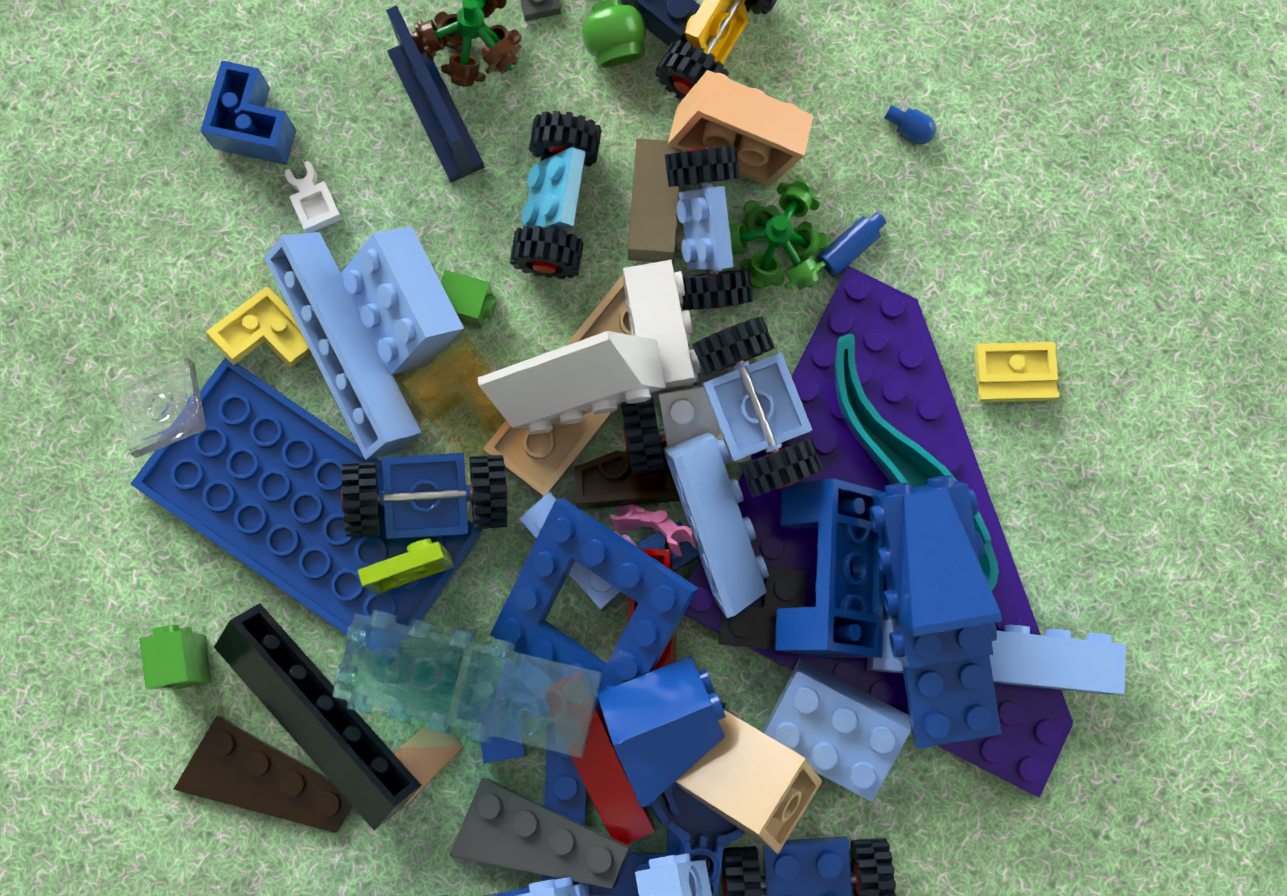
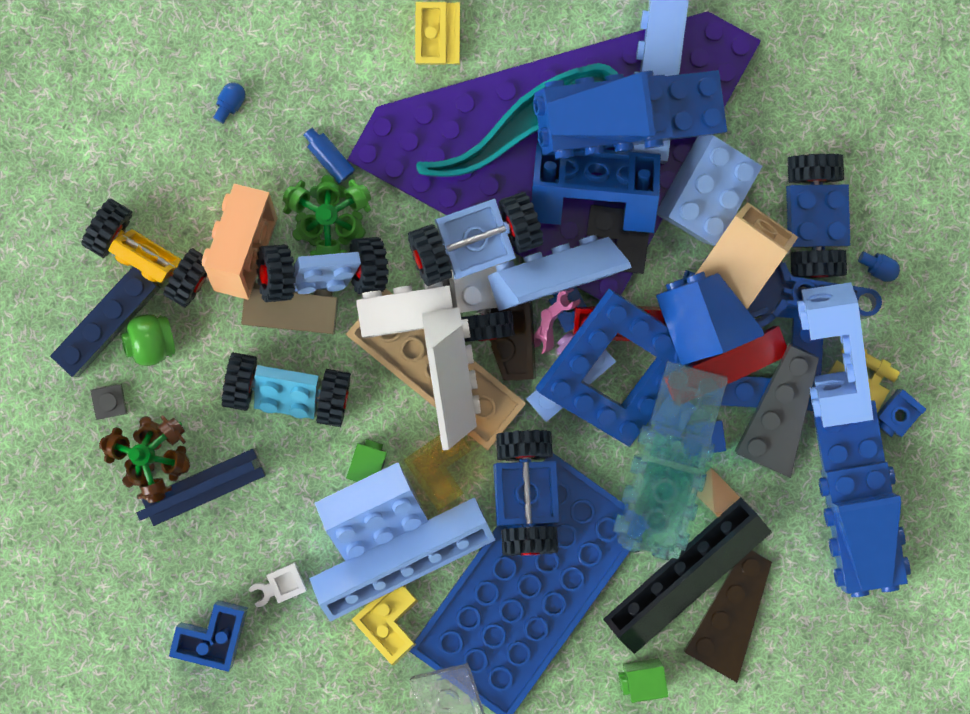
camera: 85 degrees left, 10 degrees up
lime plate [357,539,454,594] -> none

